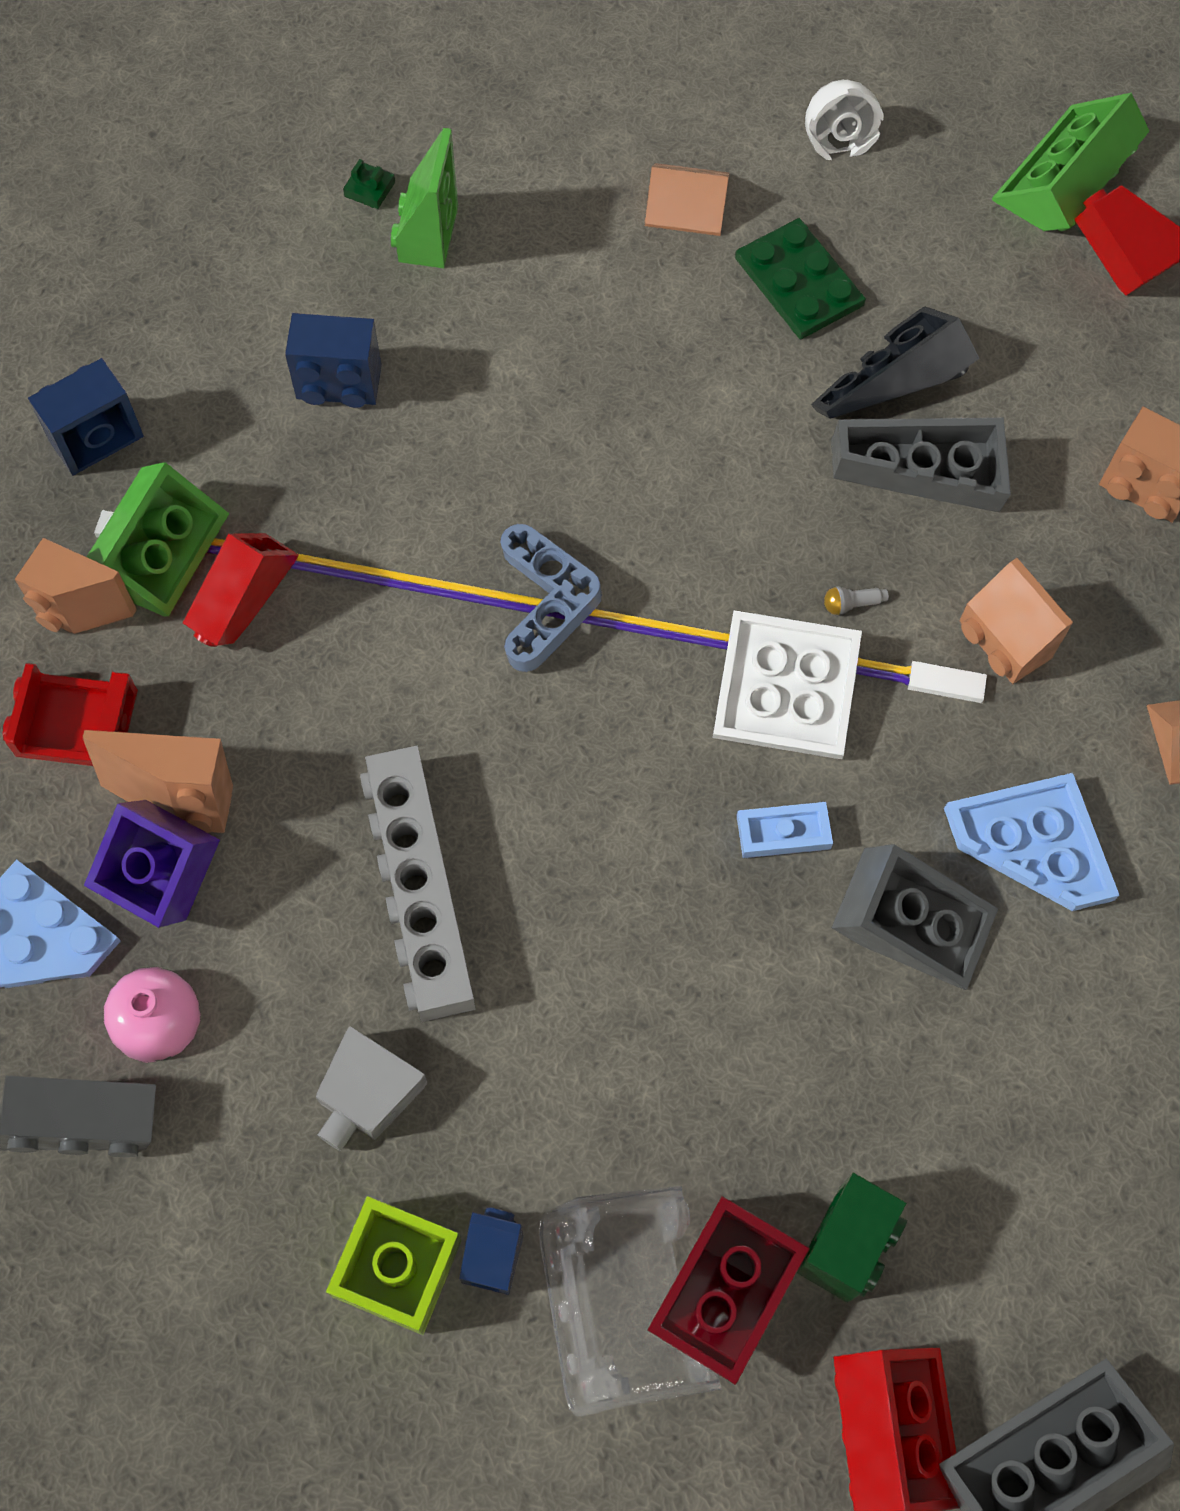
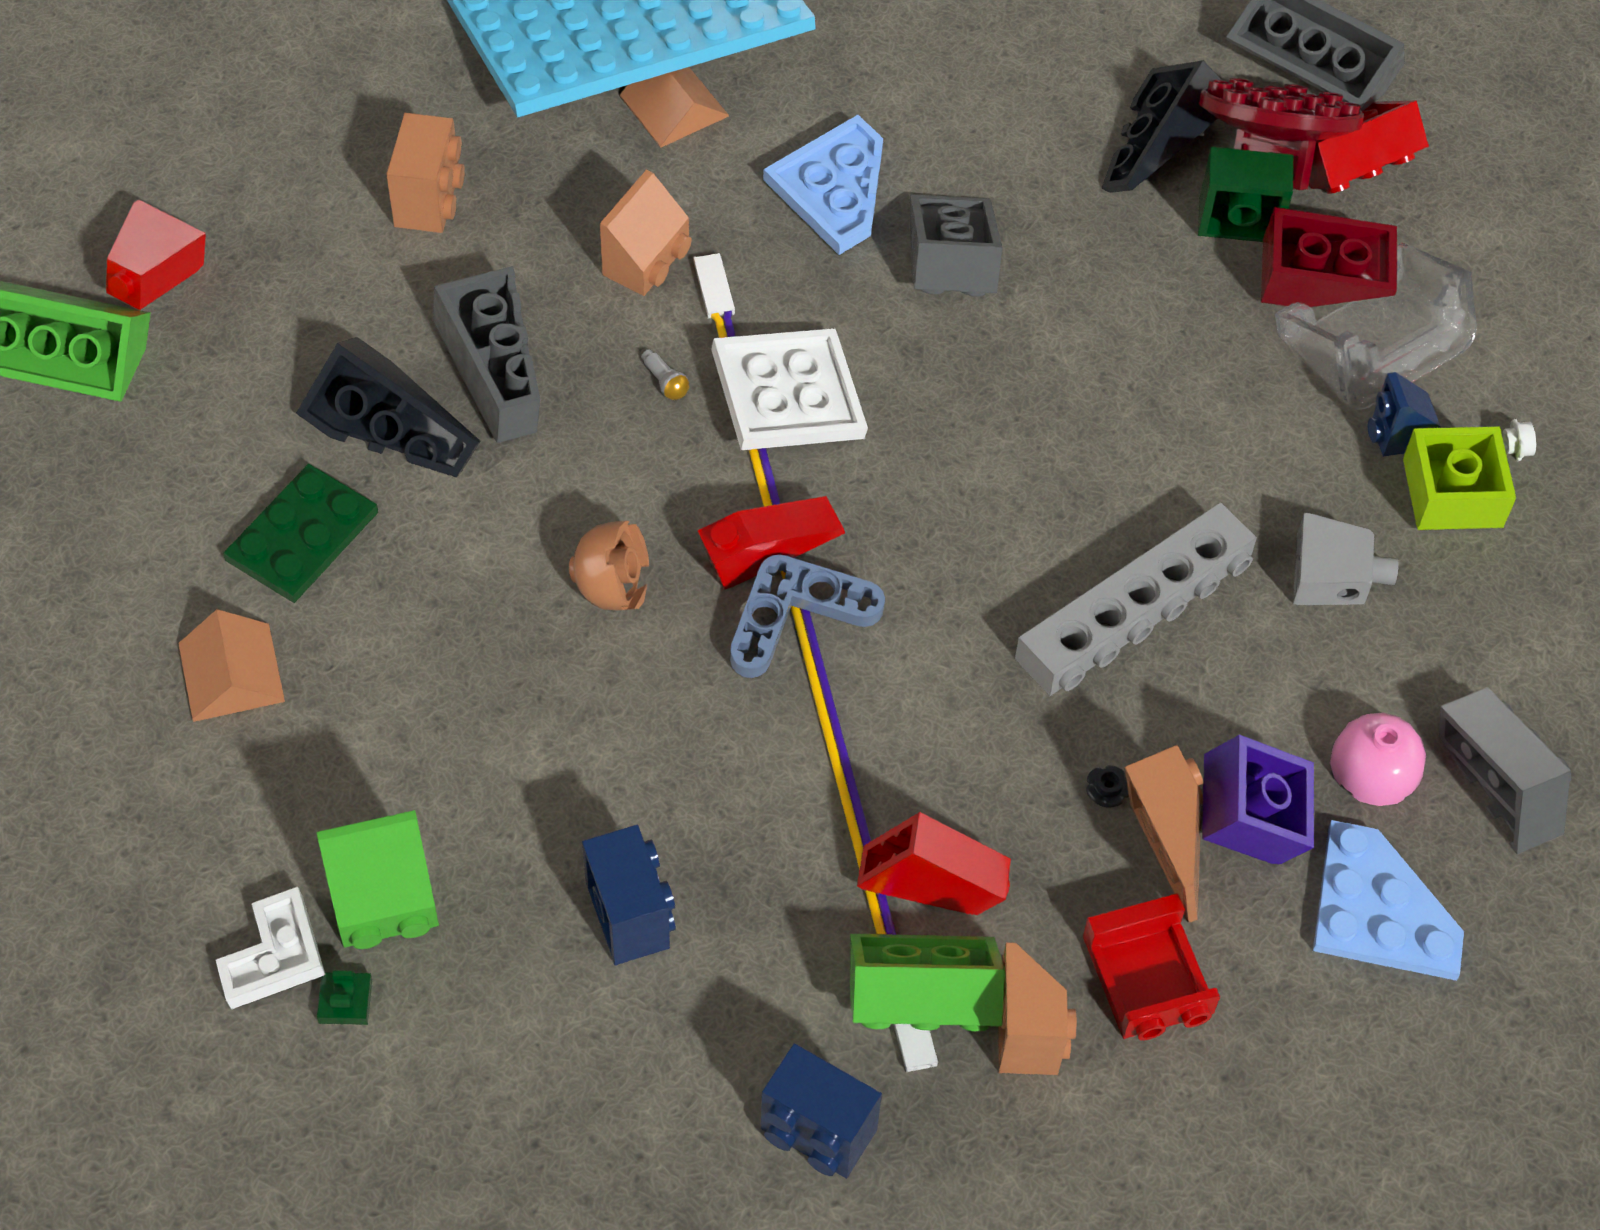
camera: 115 degrees left, 10 degrees down
light blue plate [737,802,833,858] -> none
white cylinder [805,79,884,160] -> none
none -> white plate [216,887,325,1009]
none -> nougat cylinder [569,521,649,610]
none -> red slope [697,496,845,589]
none -> black plate [1086,765,1129,808]
none -> black wedge [1102,60,1221,193]
none -> dark red bracket [1199,78,1364,190]
none -> white plate [1502,419,1536,461]

